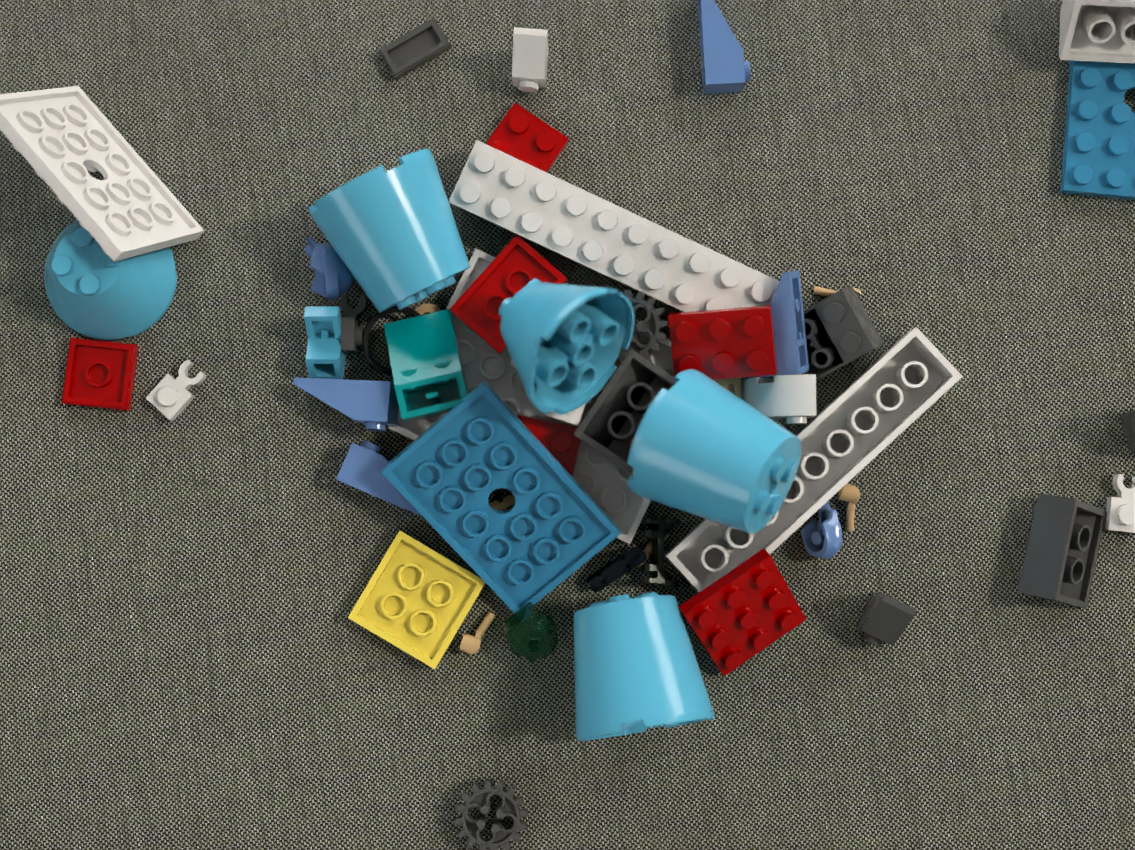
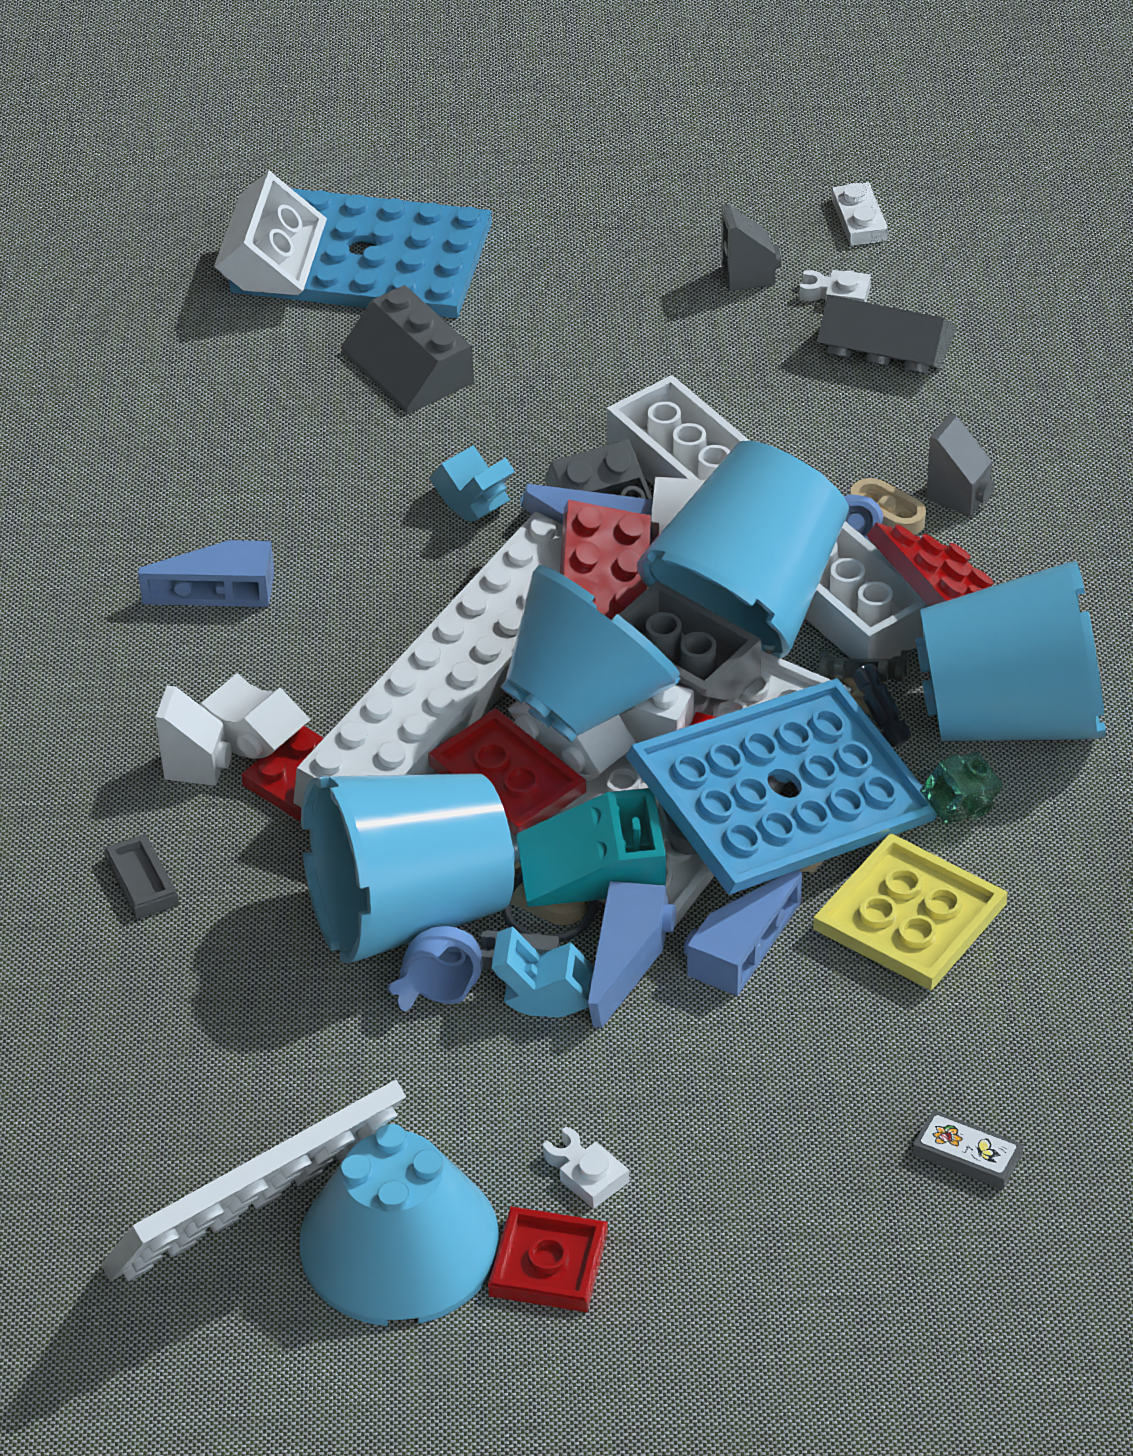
camera: 85 degrees left, 40 degrees down
tan hand [460,611,496,655] -> none
none -> white brick [200,673,311,759]
none -> dark grey slope [341,285,474,415]
none -> medium azure brick [429,445,515,522]
none -> tan plate [850,478,926,535]
none -> tile [913,1110,1024,1190]

